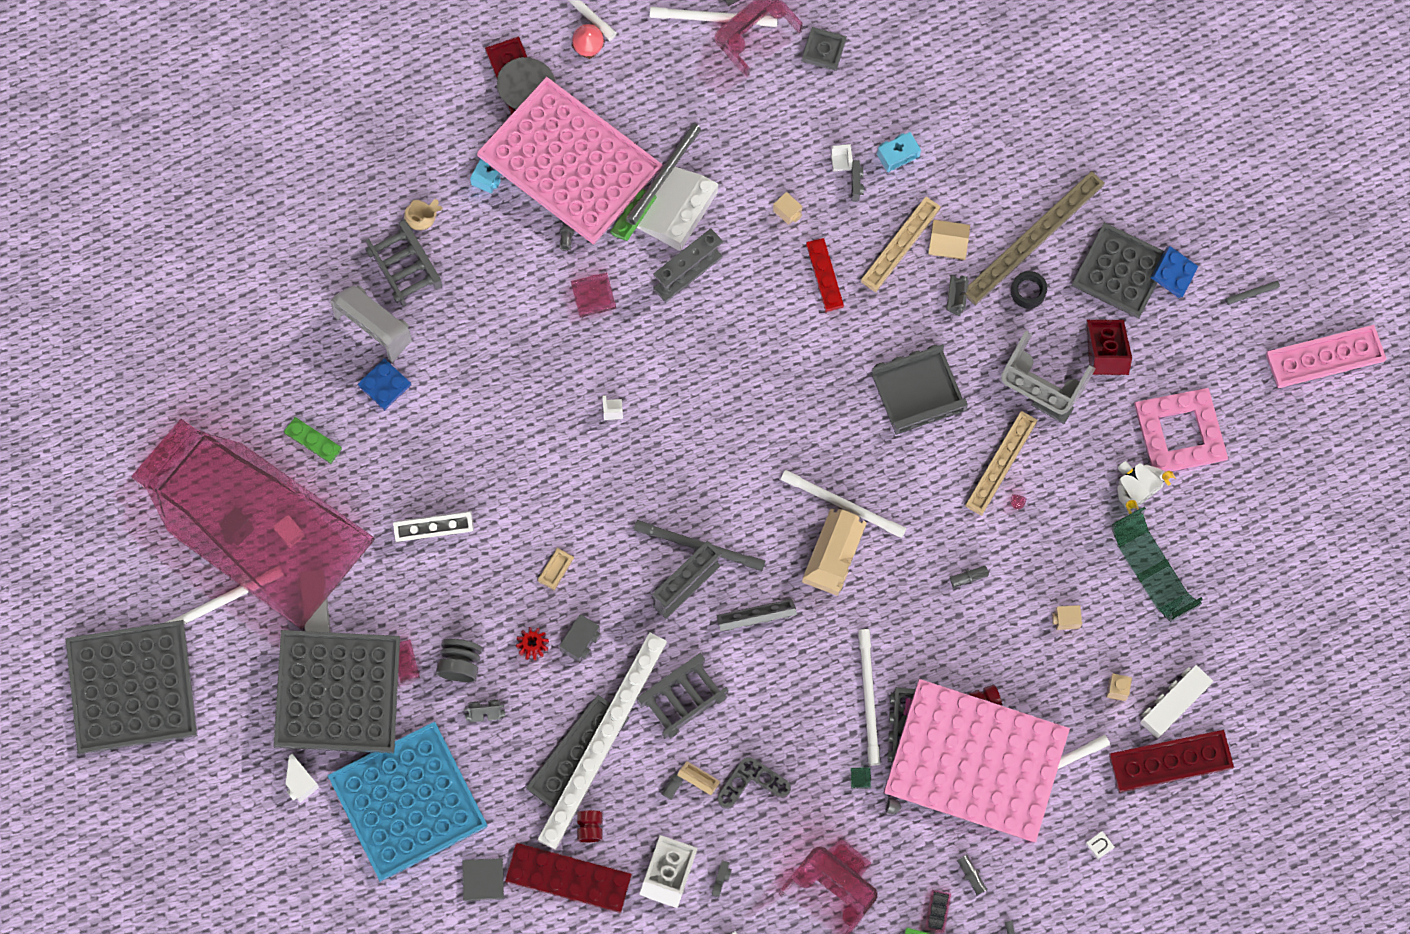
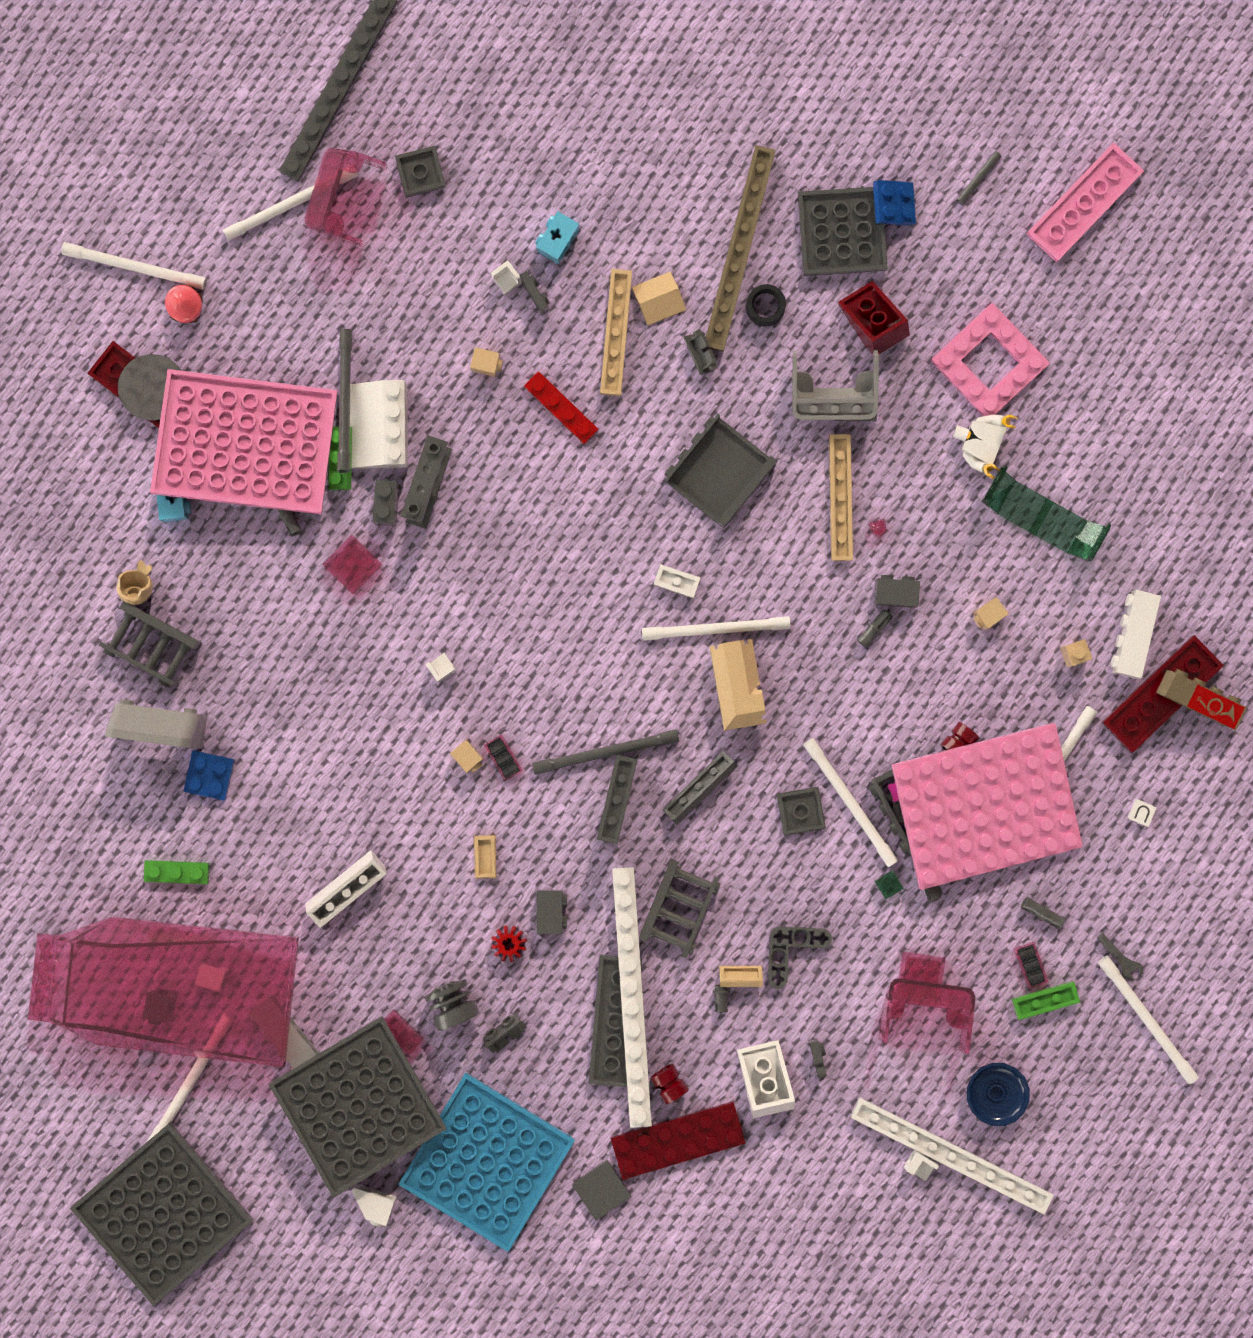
camera: 25 degrees left, 15 degrees up
none -> dark grey brick [372,480,400,526]
none -> tan brick [450,740,484,773]
none -> tile [484,734,523,781]
none -> white plate [654,564,700,598]
none -> dark grey tile [776,786,826,836]
none -> dark grey brick [874,575,920,608]
none -> brick [1156,669,1247,730]

